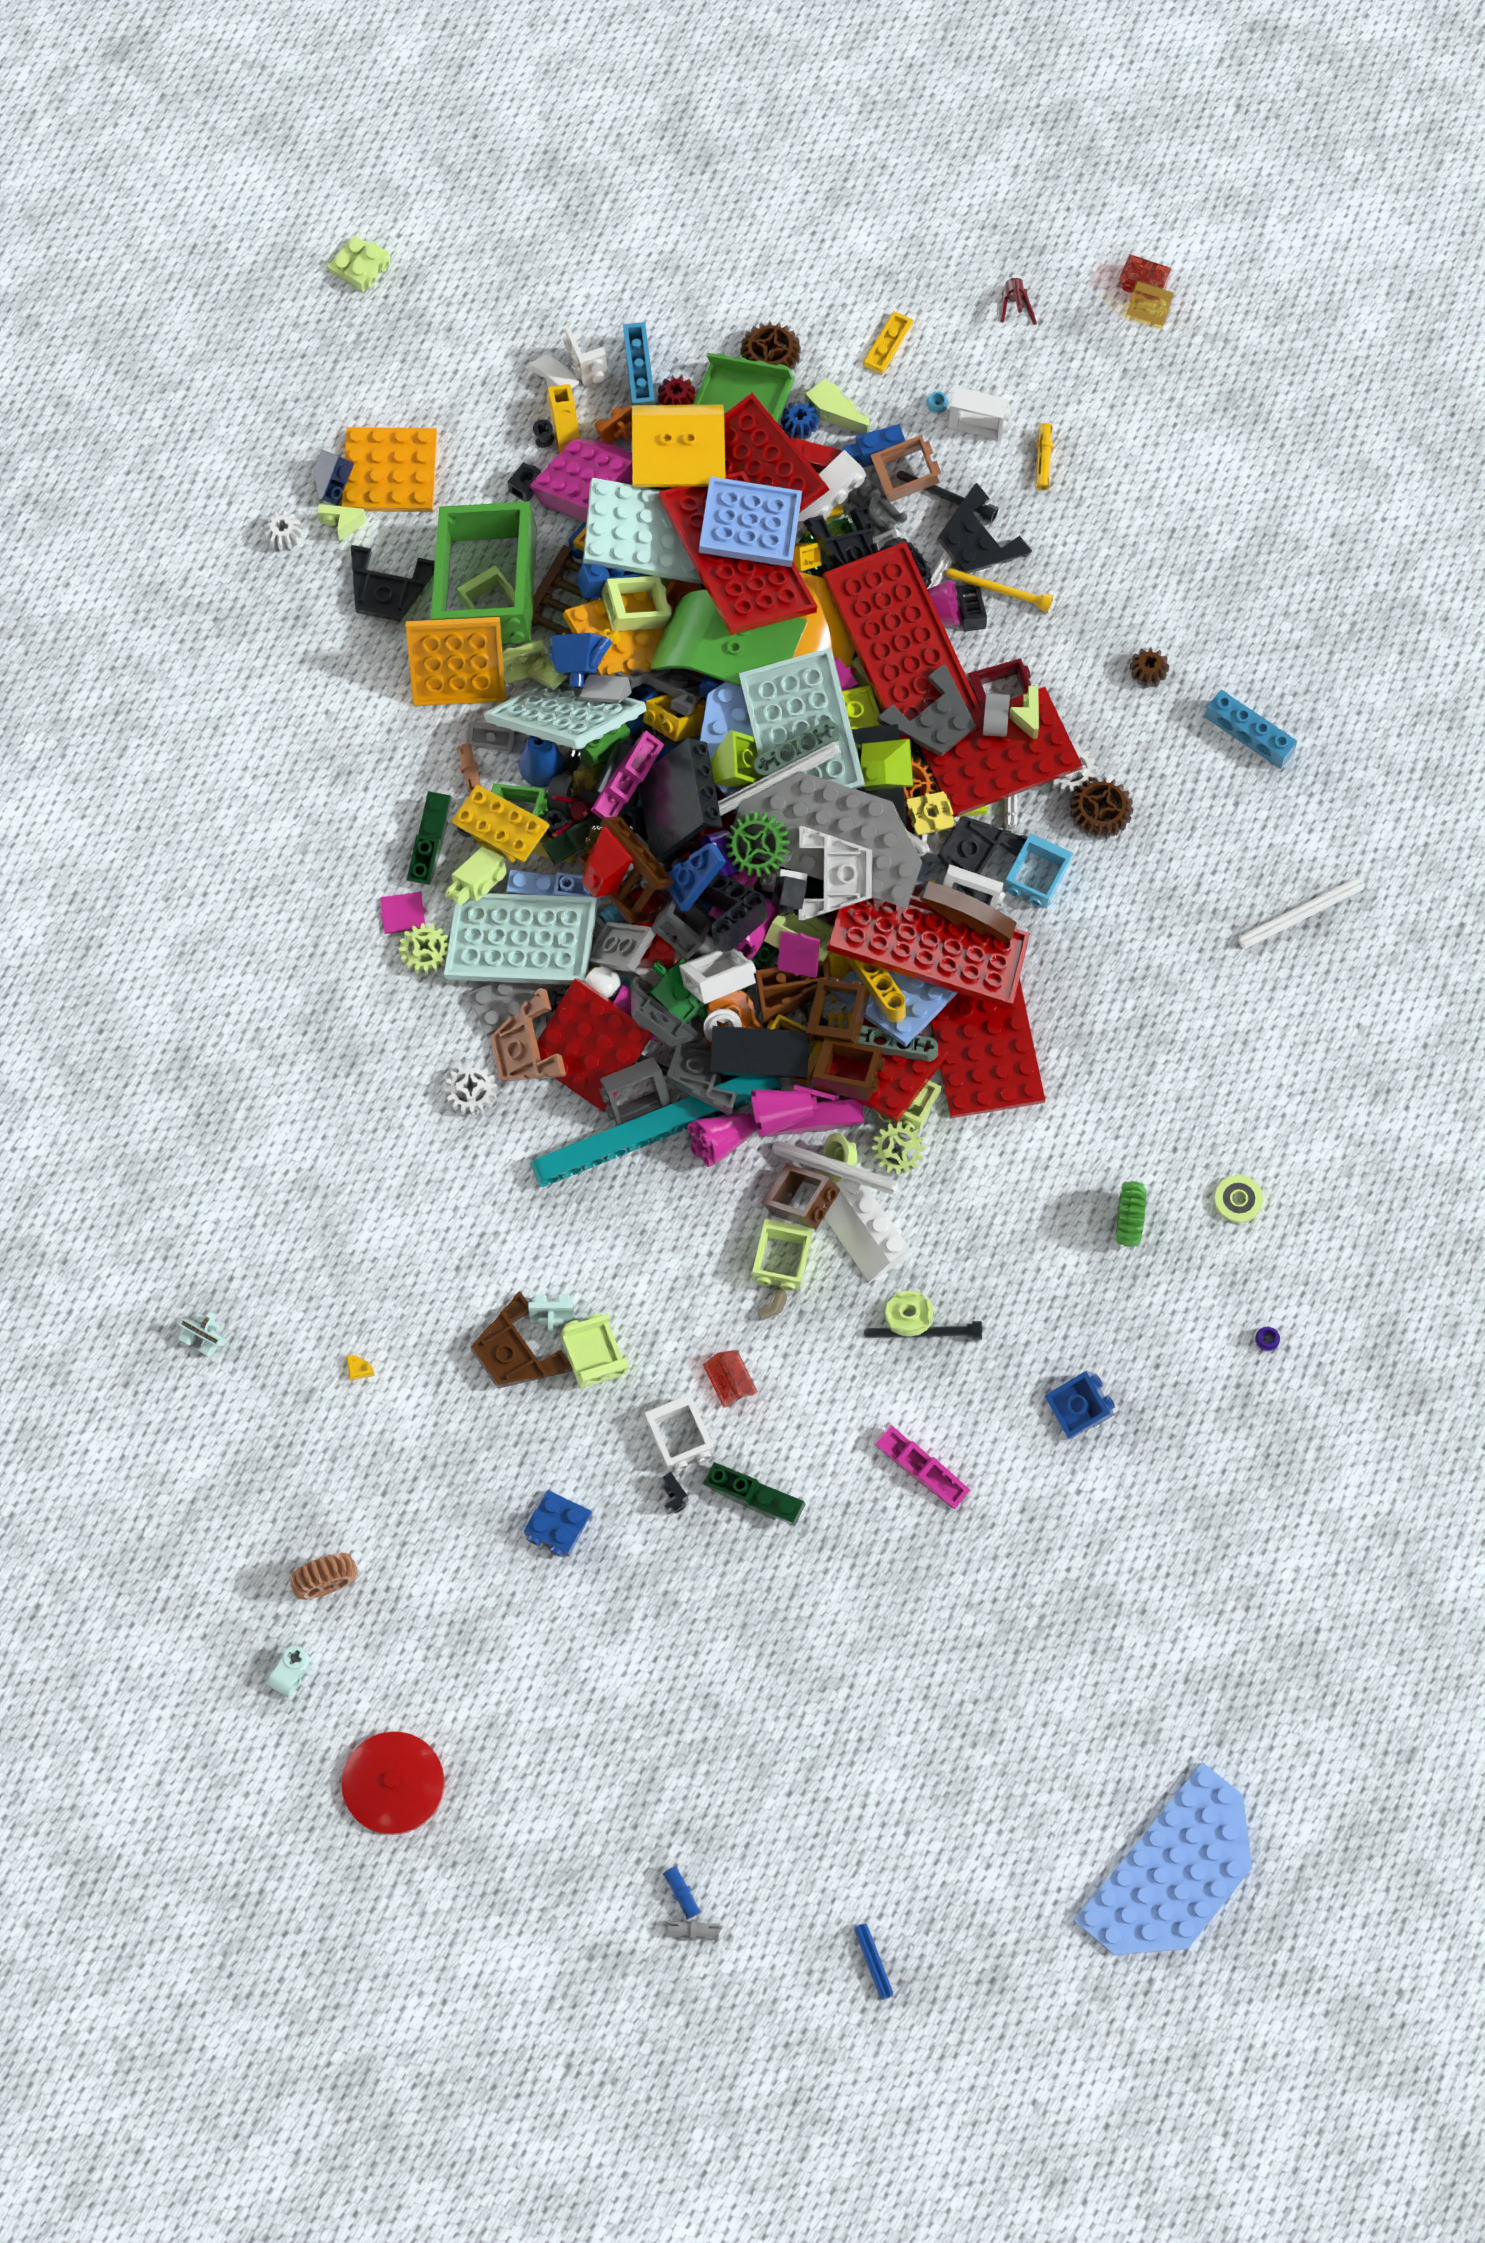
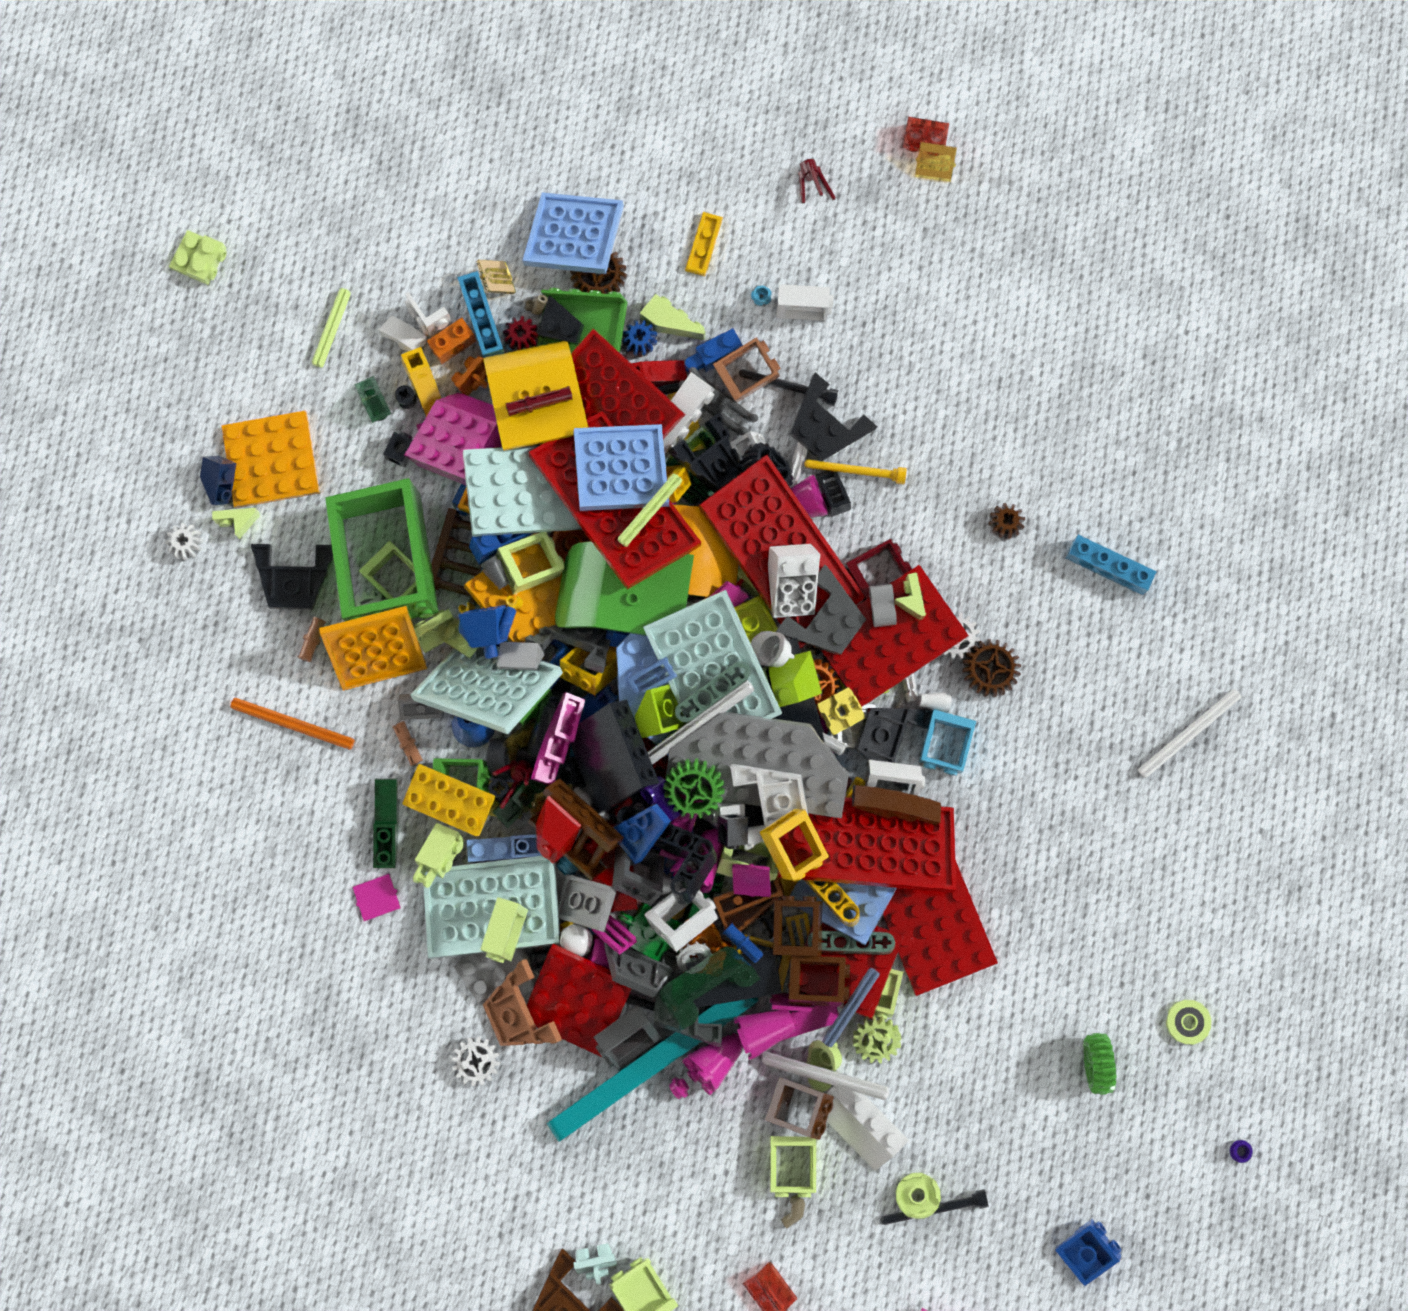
camera: 15 degrees left, 10 degrees up
yellowish green gear [399,923,449,975] -> none
yellow pin [1035,423,1054,490] -> none
none -> orange axle [230,698,355,750]
none -> nougat pin [298,617,326,662]
none -> yellowish green axle [312,288,351,368]
none -> clear green slope [354,376,392,423]
none -> orange brick [427,317,476,365]
none -> piece [476,259,516,294]
none -> yellowish green window [480,897,528,963]
none -> dark grey cone [481,556,510,590]
none -> dark red pin [505,386,573,417]
none -> light blue plate [522,192,624,274]
none -> dark tan arm [524,295,548,315]
none -> black wing [537,296,584,345]
none -> dark pink tile [591,914,637,955]
none -> yellowish green axle [618,474,682,546]
none -> medium blue tile [627,657,677,698]
none -> clear green windscreen [660,946,760,1030]
none -> dark pink plate [669,1077,689,1099]
none -> blue axle [723,923,763,963]
none -> white piece [750,631,794,667]
none -> yellow window [759,809,829,881]
none -> white slope [768,544,820,618]
none -> sand blue axle [822,968,880,1047]
none -> white cone [917,692,952,712]

